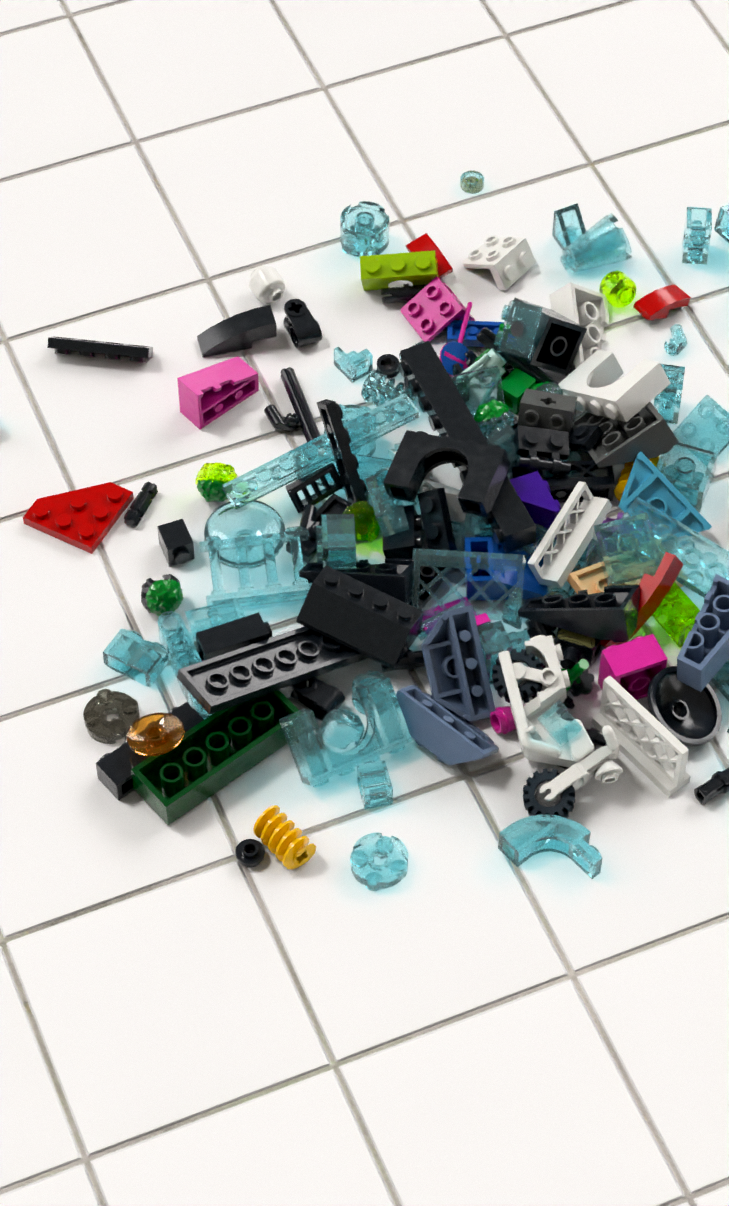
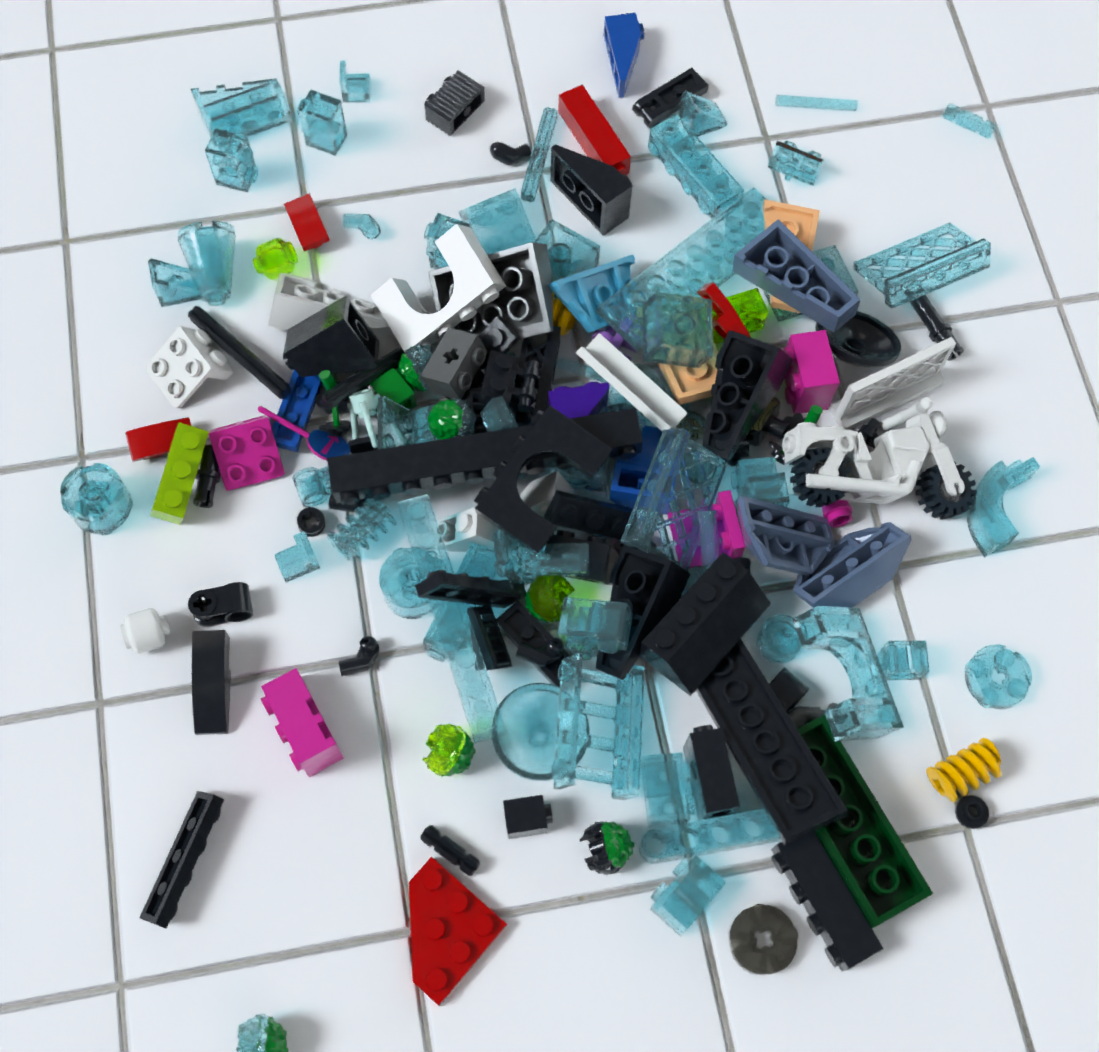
camera: 80 degrees left, 15 degrees up
clear orange dish [127,713,184,756] -> none
black axle [280,367,322,449] -> none
clear light blue hair [318,709,365,749] -> none
clear light blue tile [460,170,484,194] -> none
clear light blue brick [494,300,543,360] -> none
clear light blue panel [538,700,582,747] -> none
none -> black axle [188,306,292,399]

